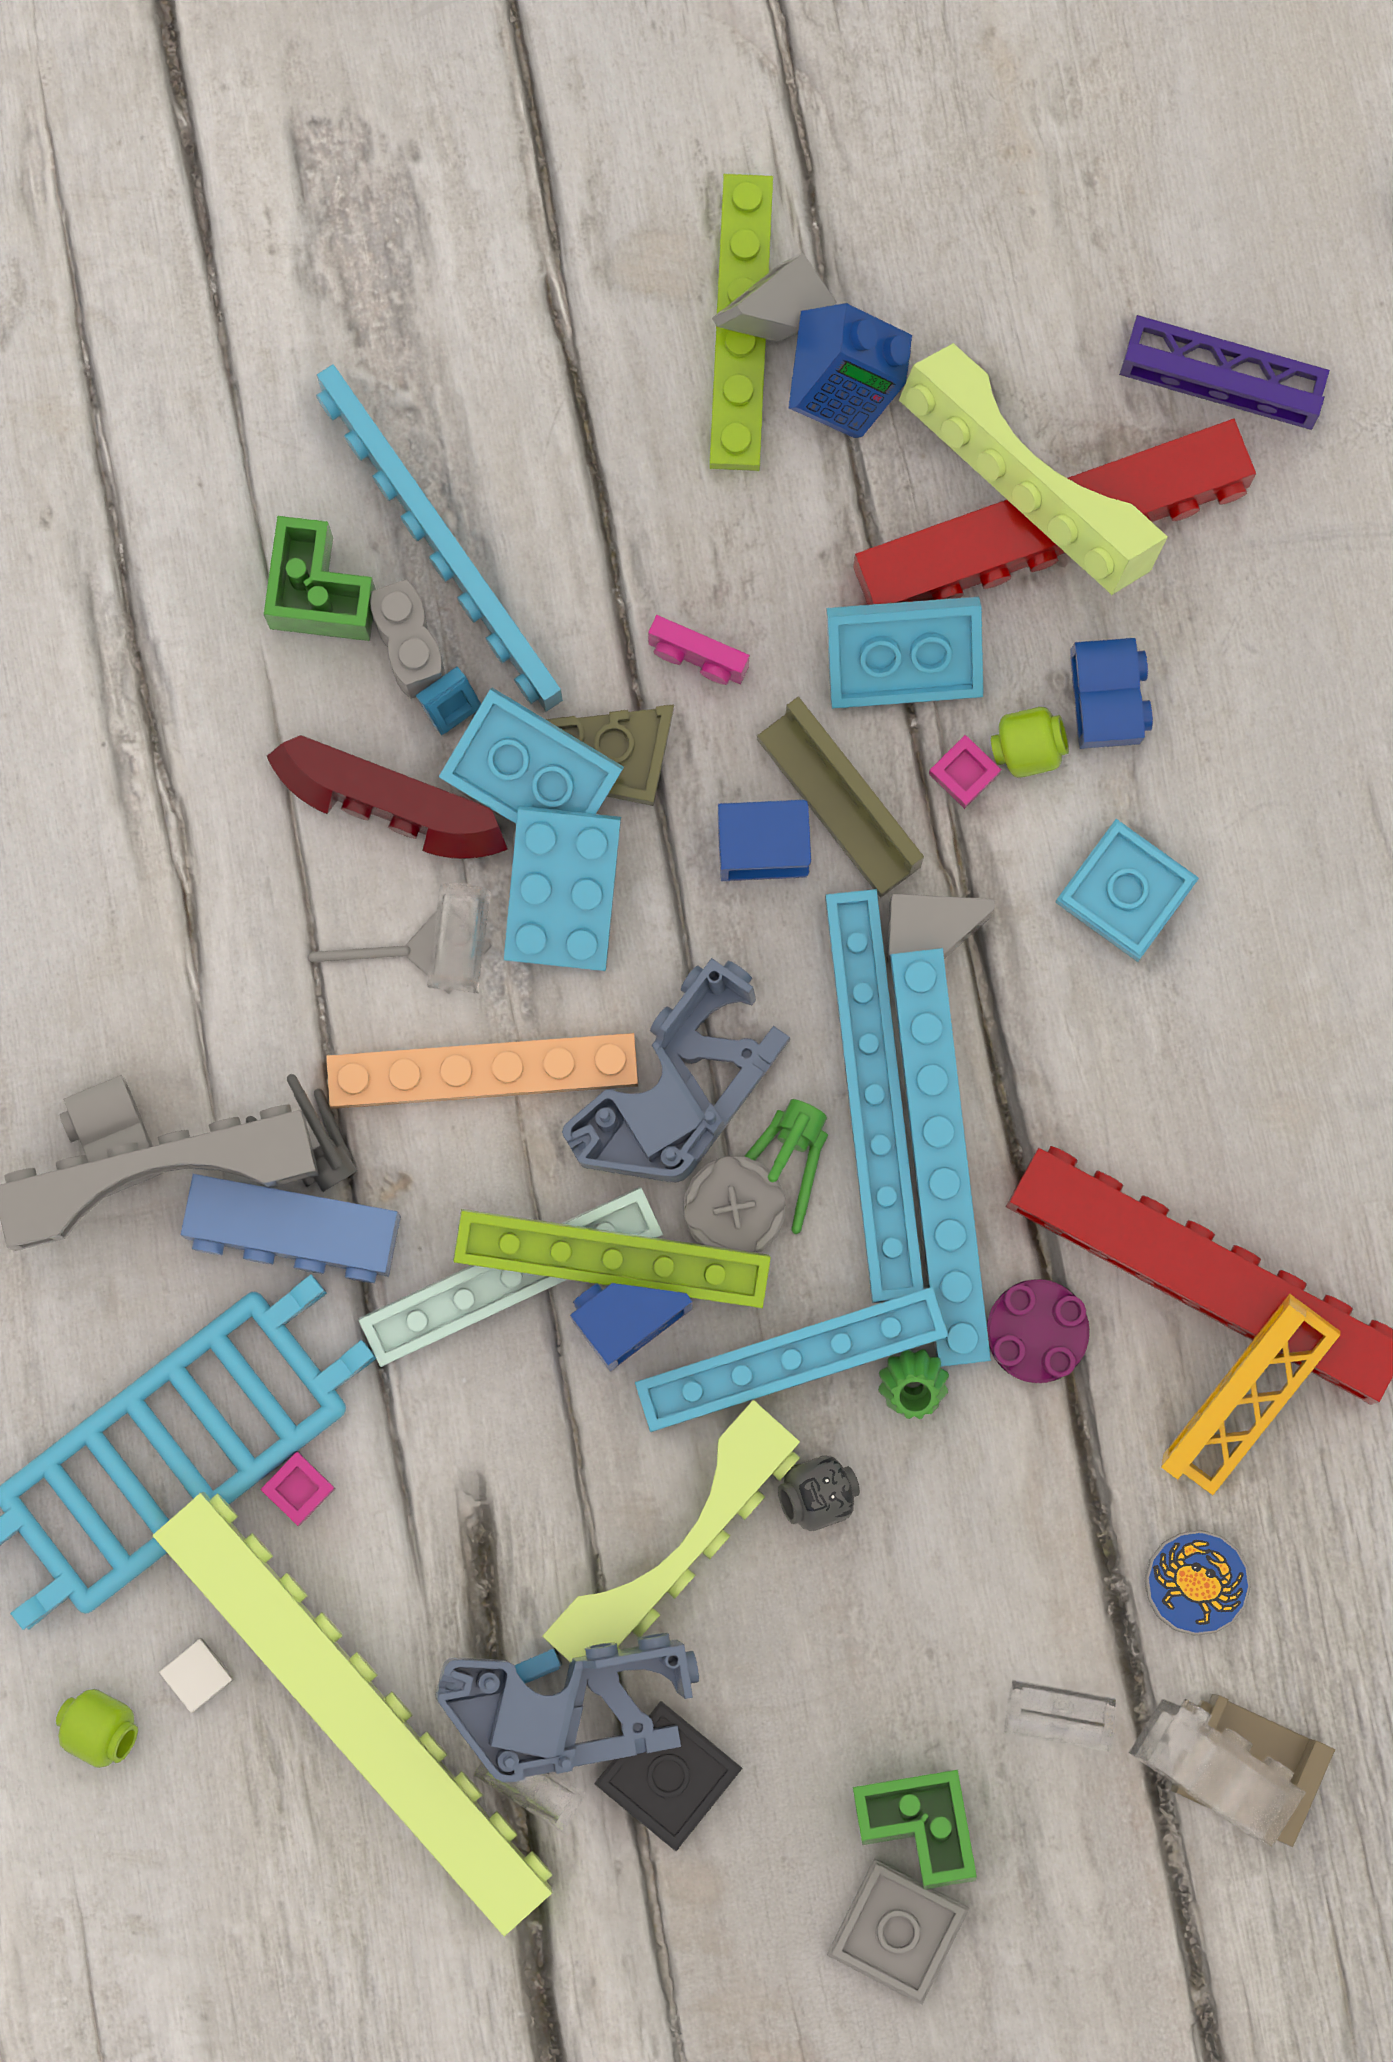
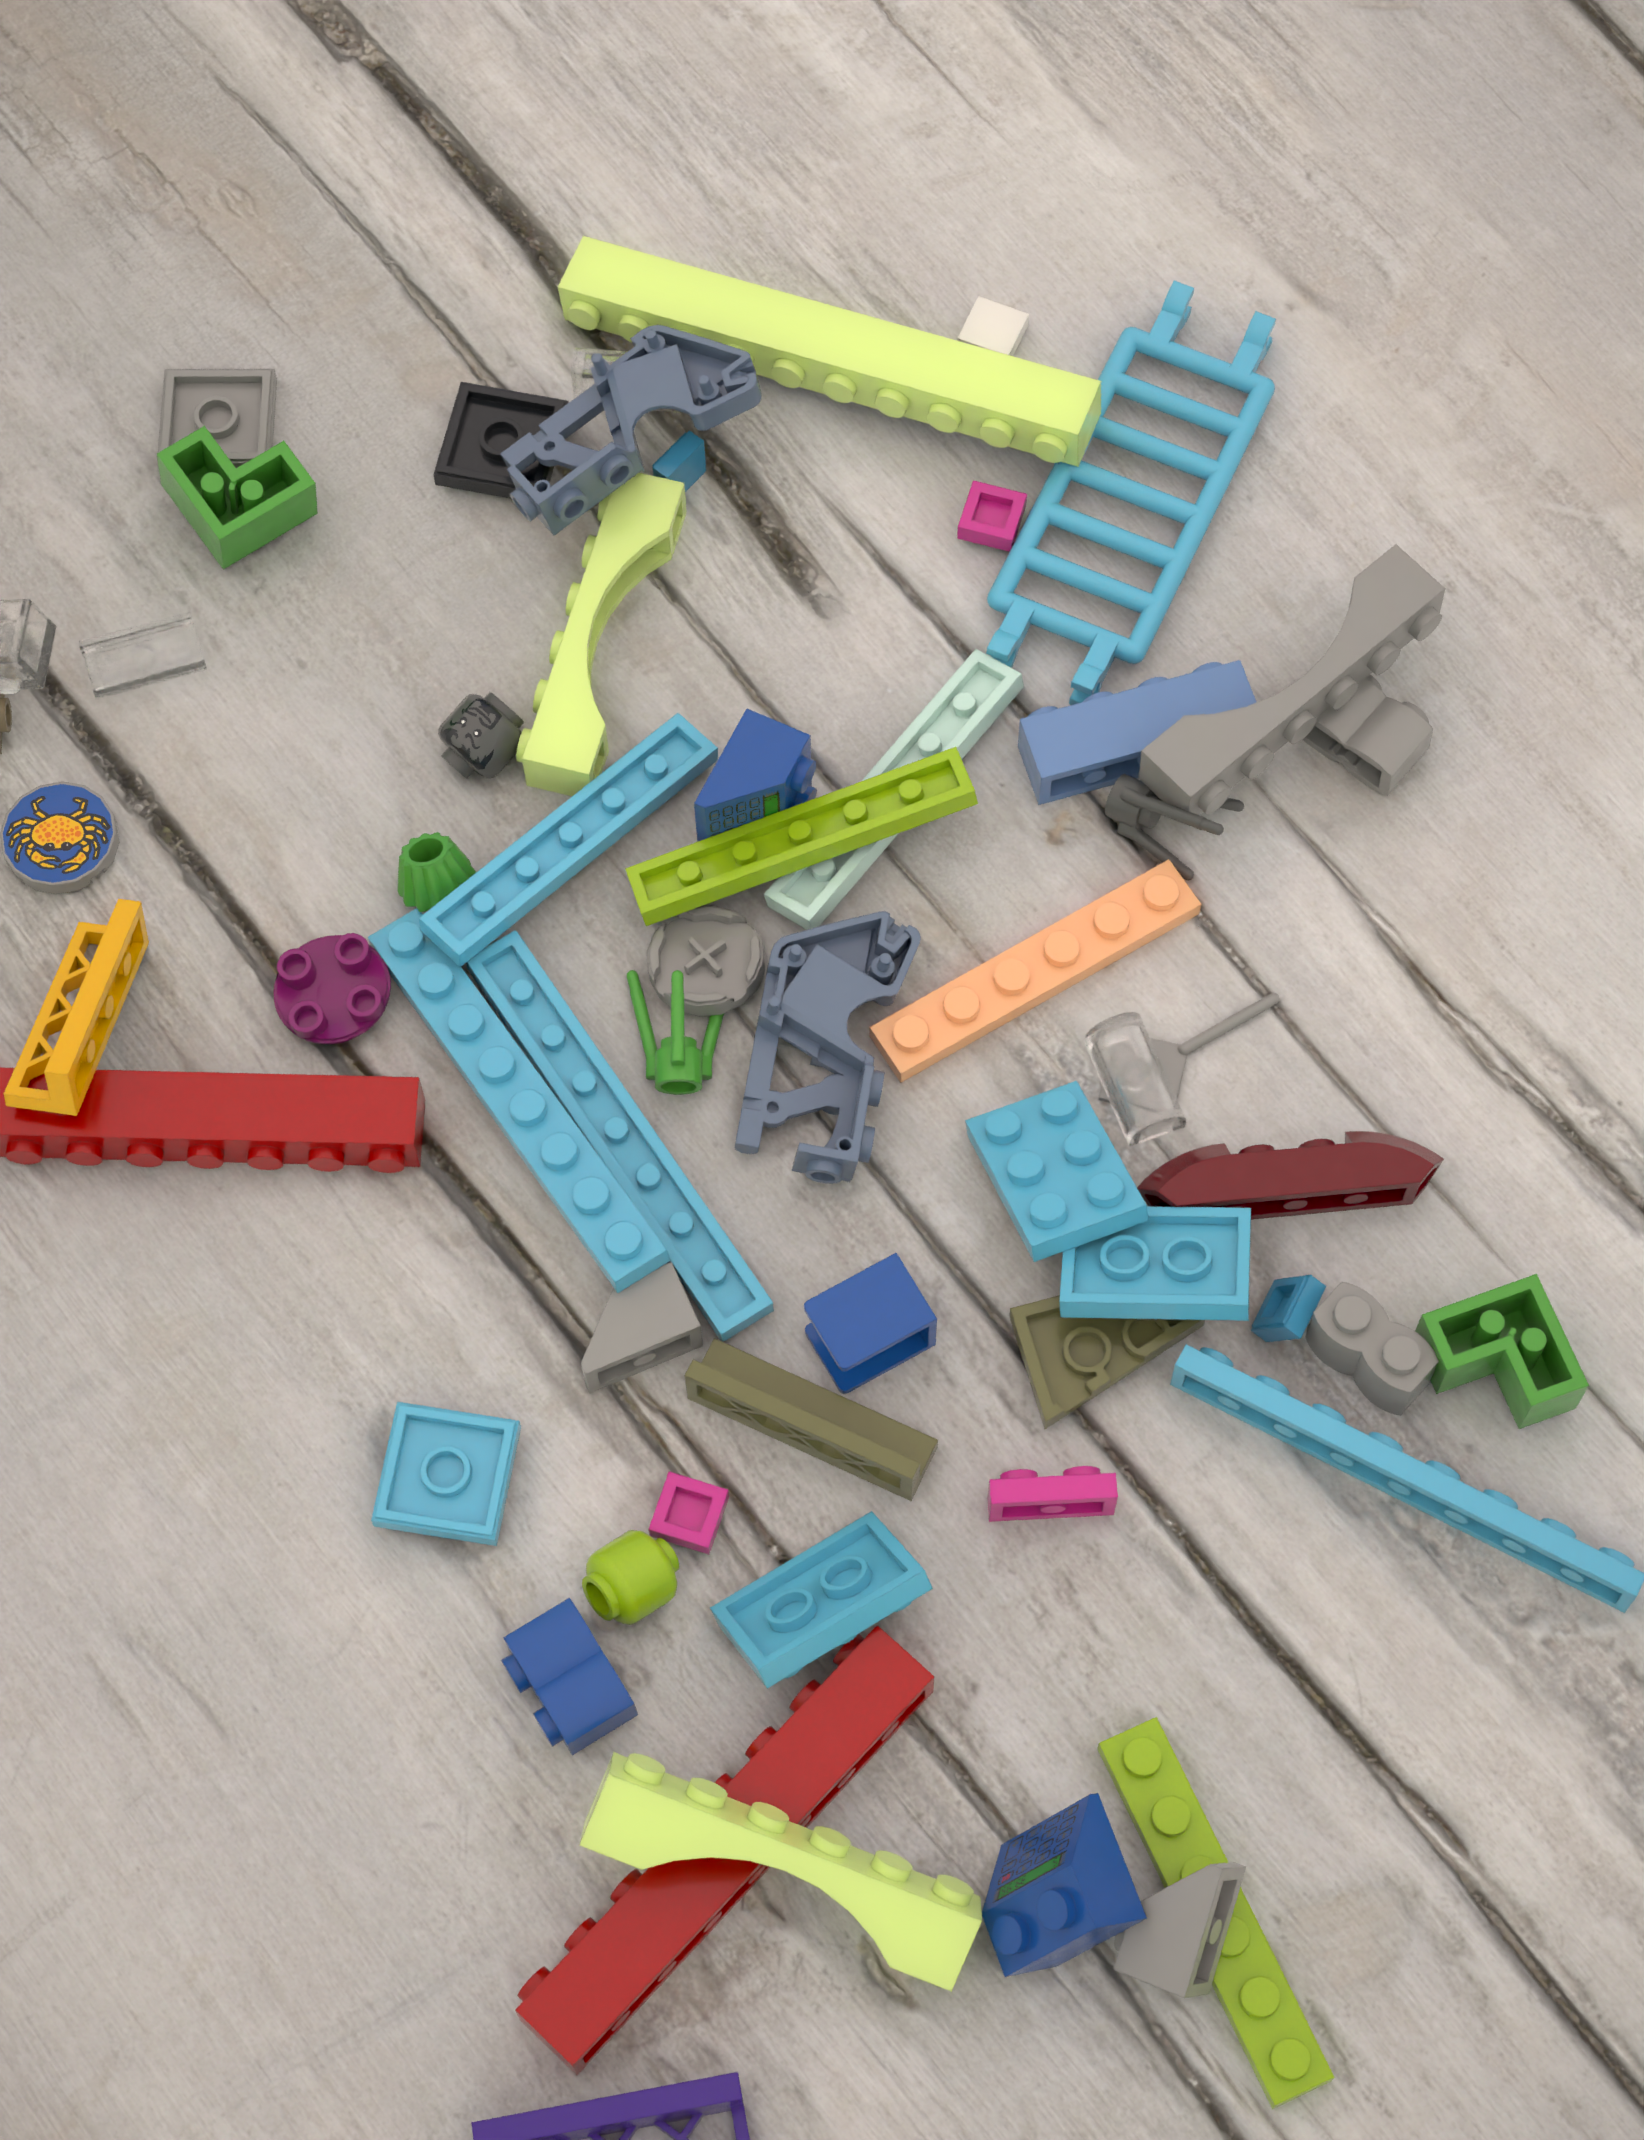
camera: 155 degrees right, 15 degrees down
lime head [56,1689,138,1768] -> none

